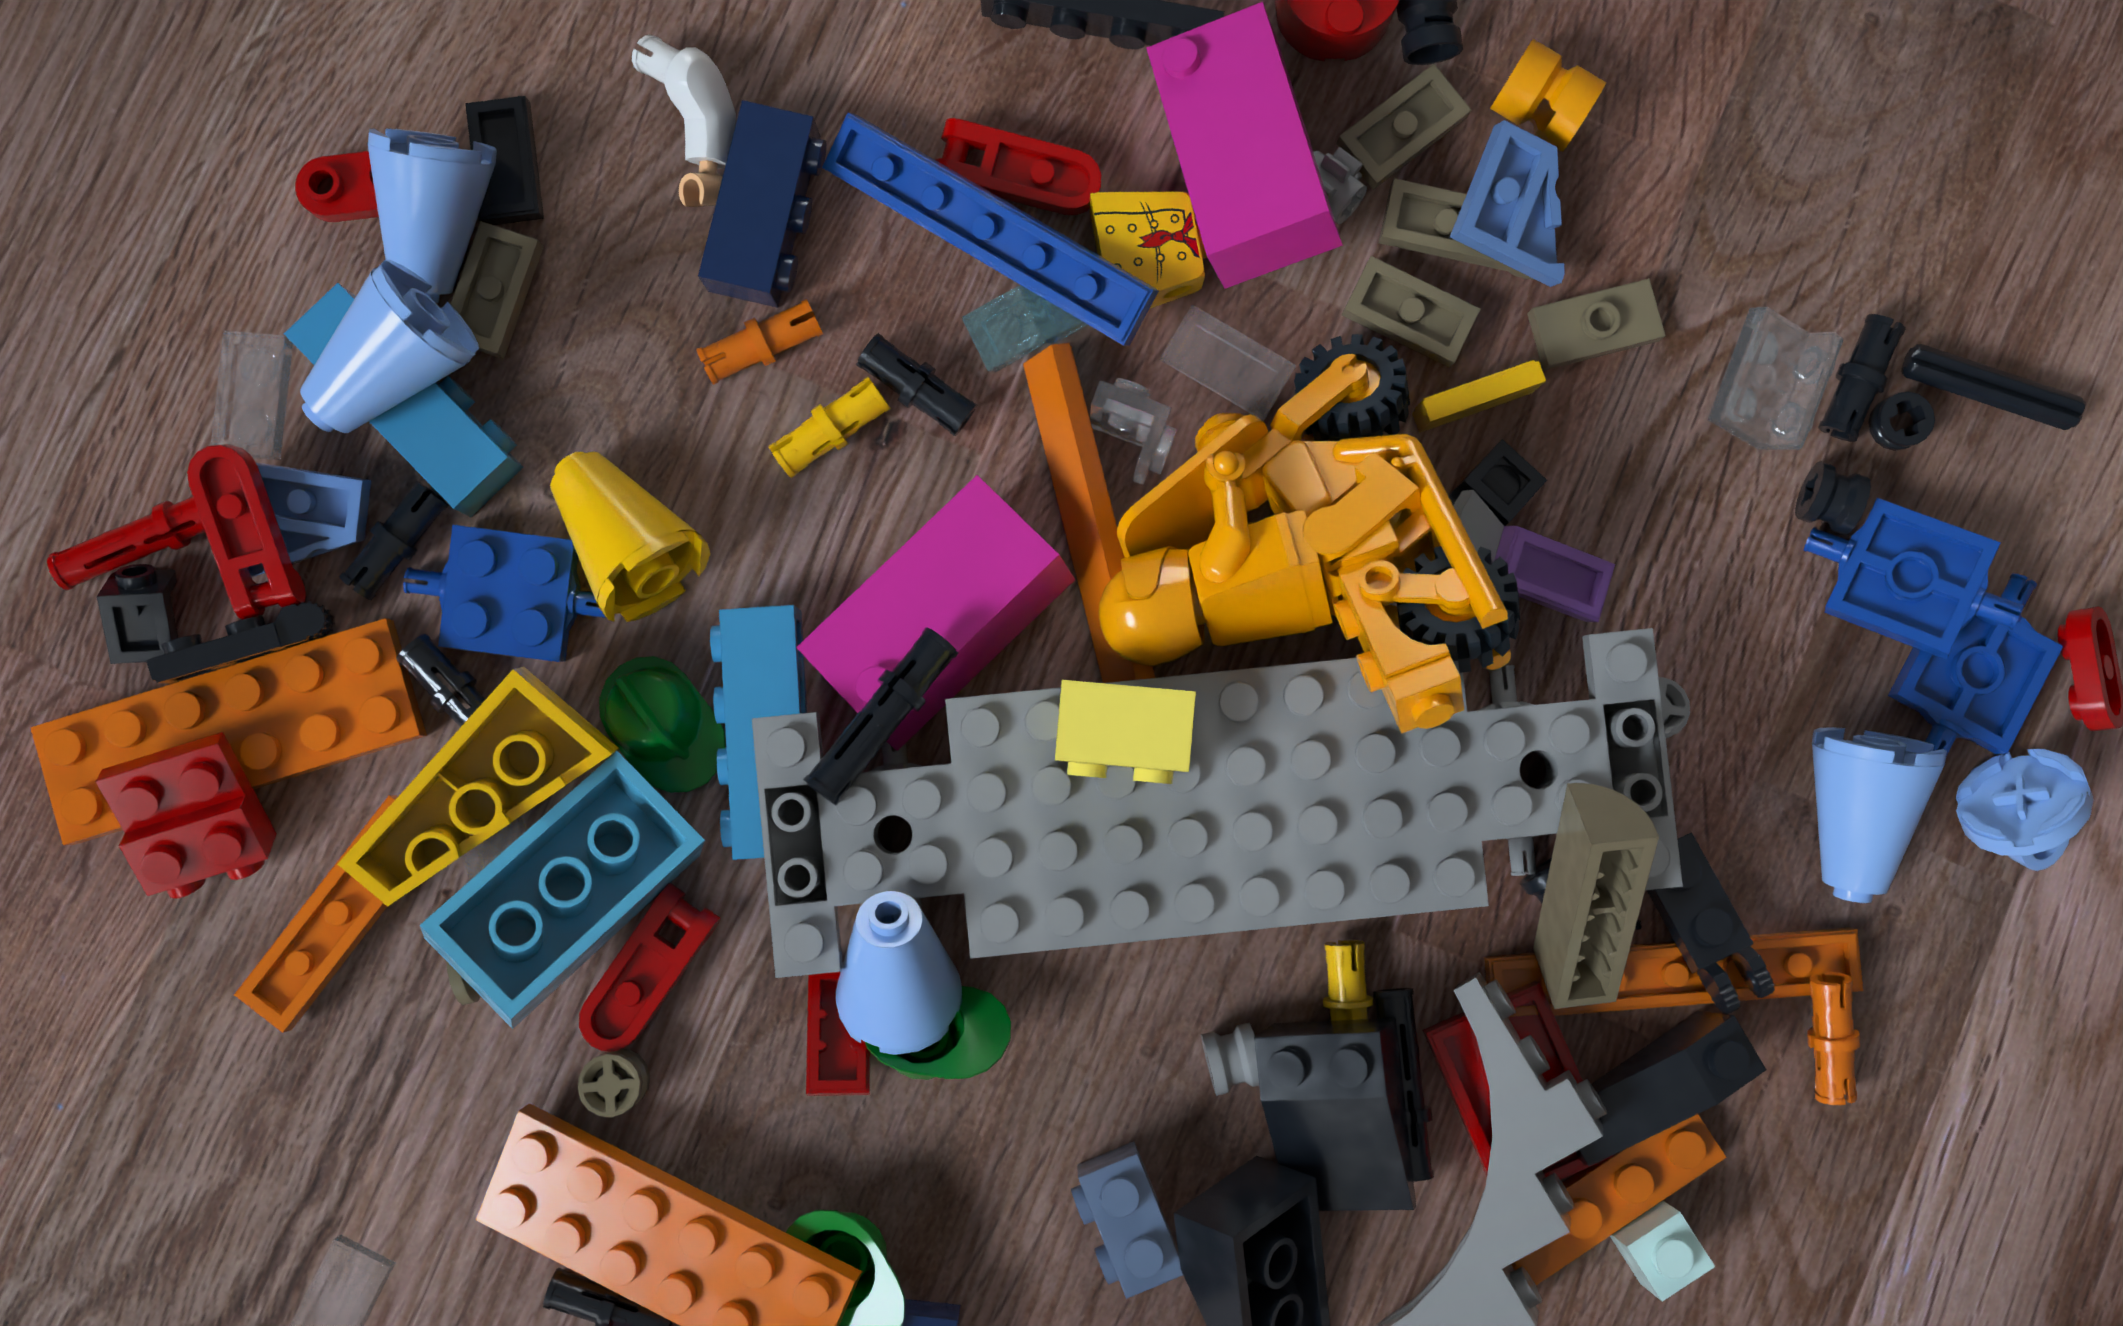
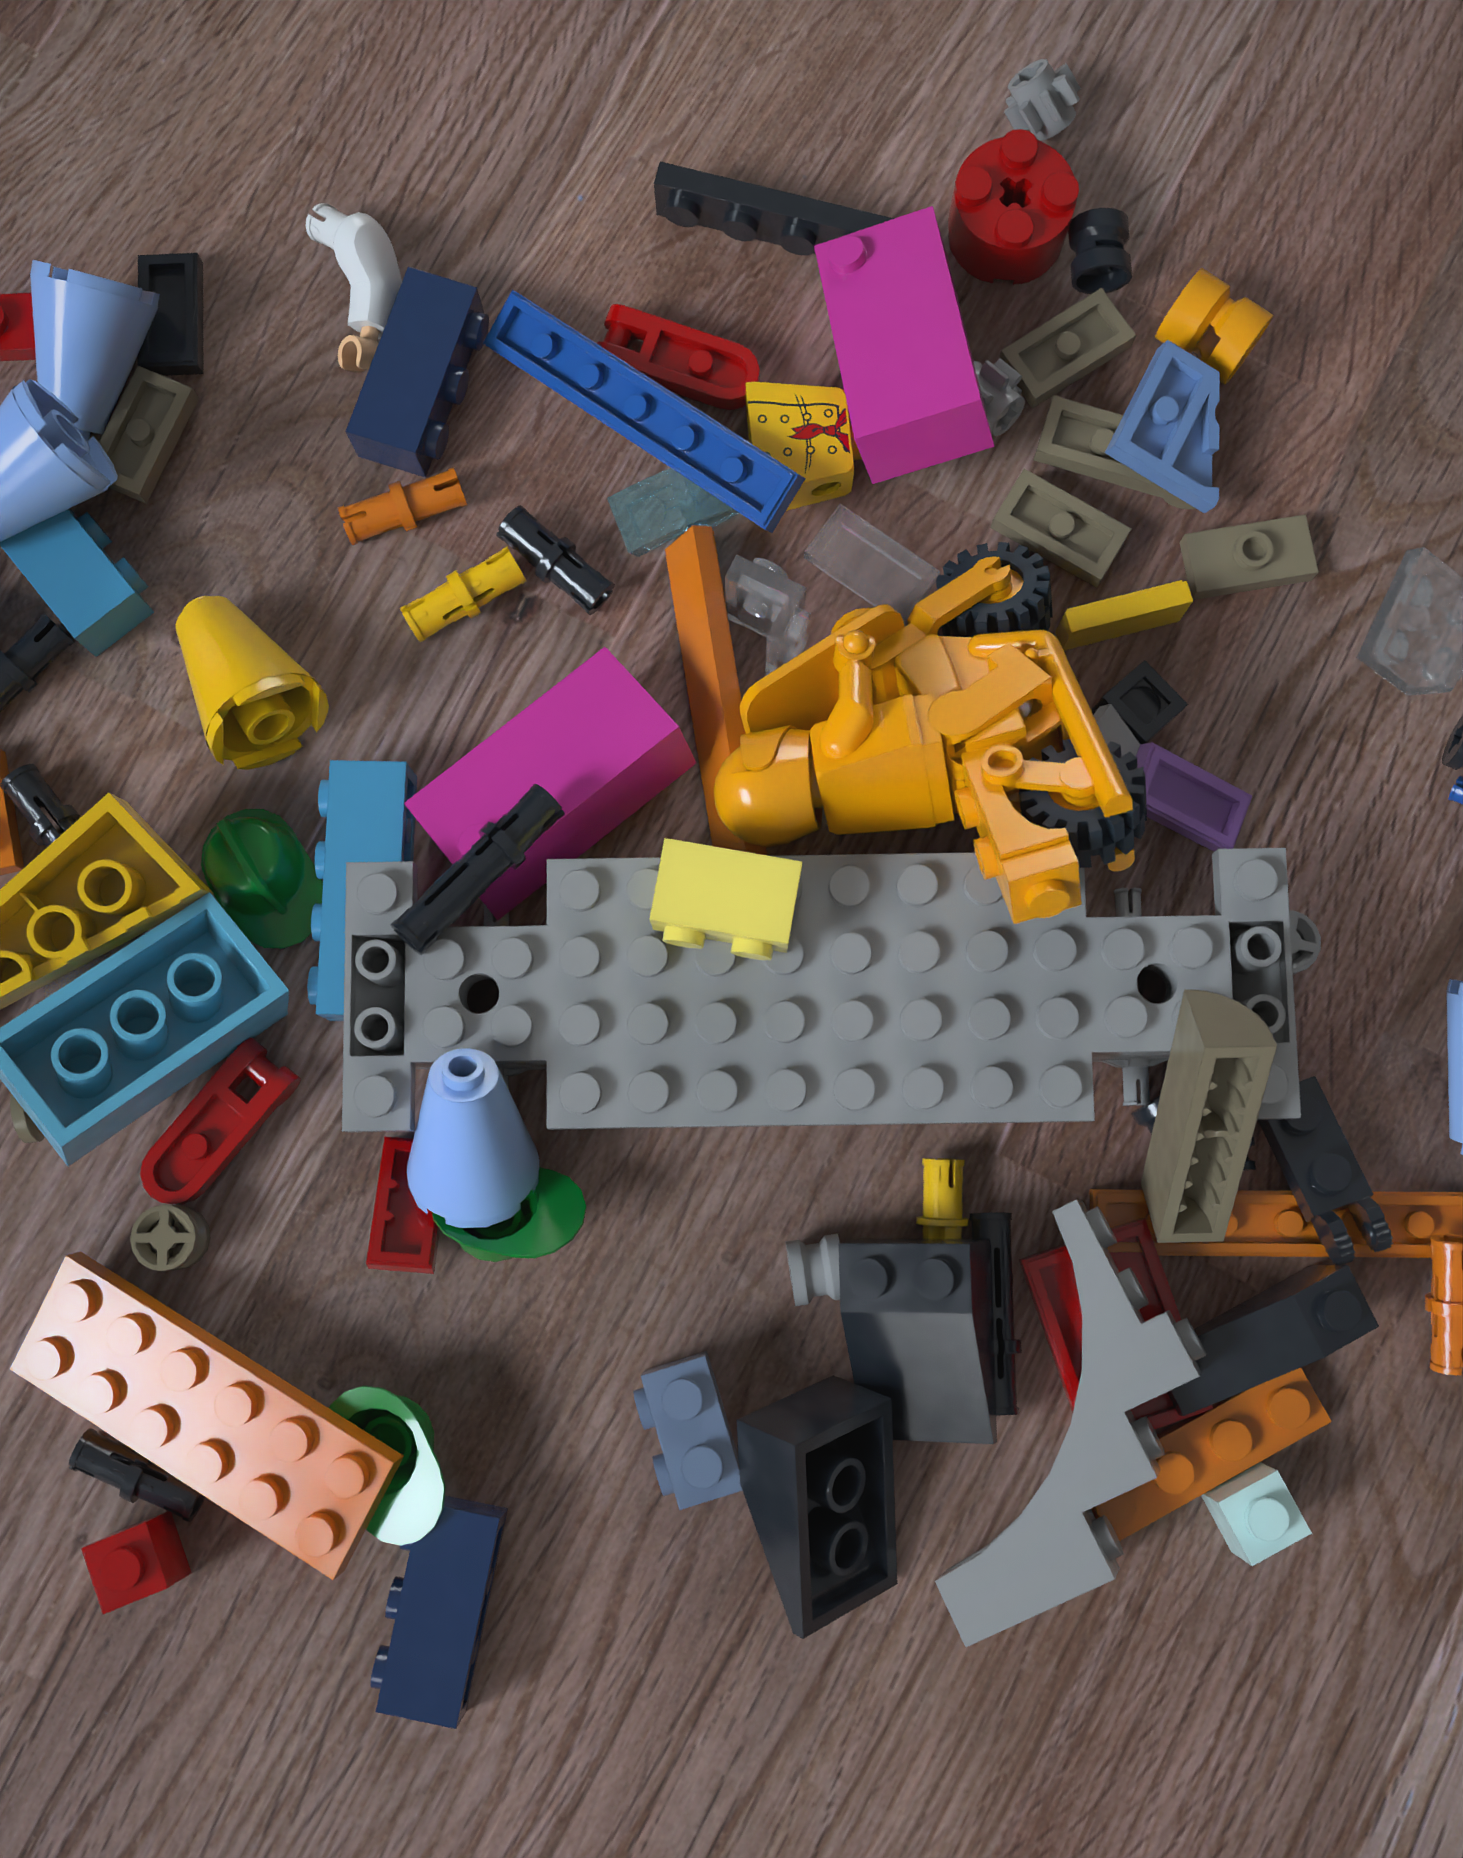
camera: 10 degrees right, 5 degrees down
blue plate [403,525,606,662] -> none

